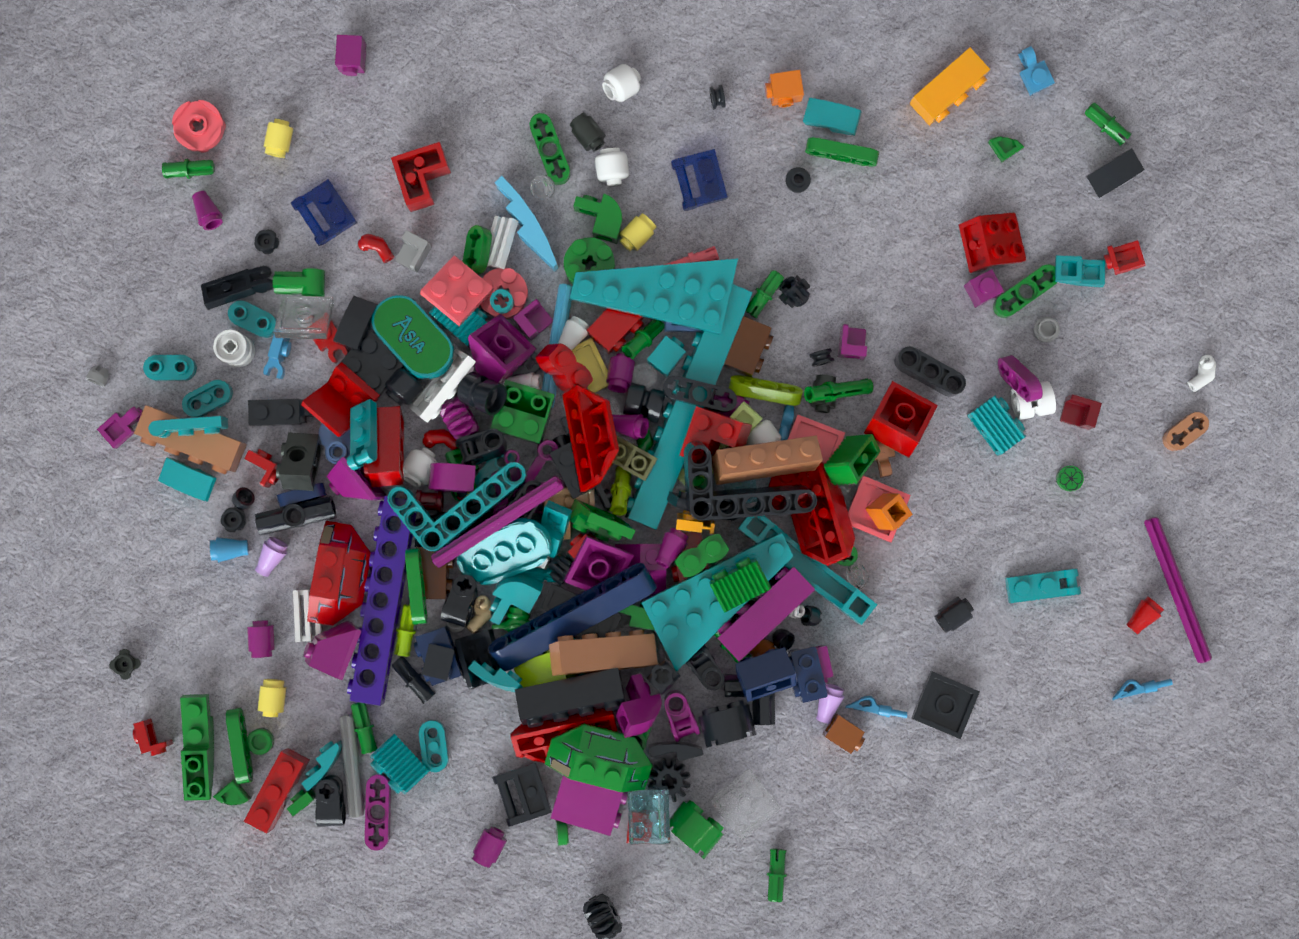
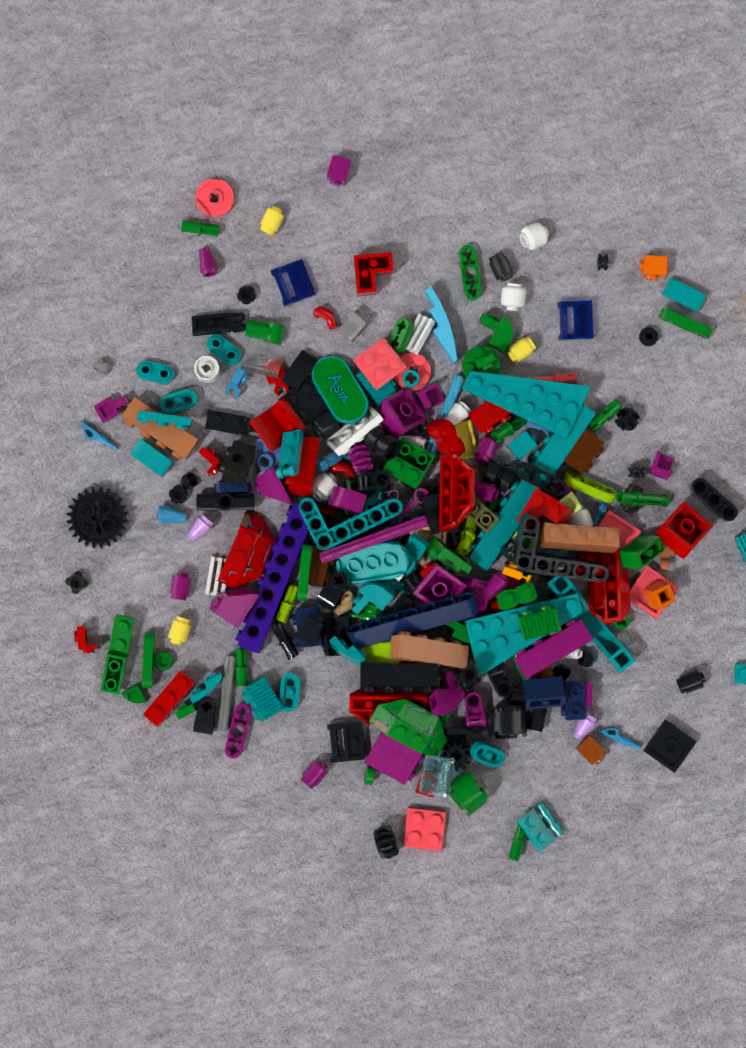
camera: 10 degrees right, 0 degrees up
none -> black gear [66,487,129,549]
none -> dark azure hand [81,420,118,451]
none -> dark azure axle [316,452,349,472]
none -> coral plate [403,808,446,851]
none -> teal plate [470,741,505,768]
none -> green plate [475,353,496,371]
none -> teal plate [517,802,564,852]

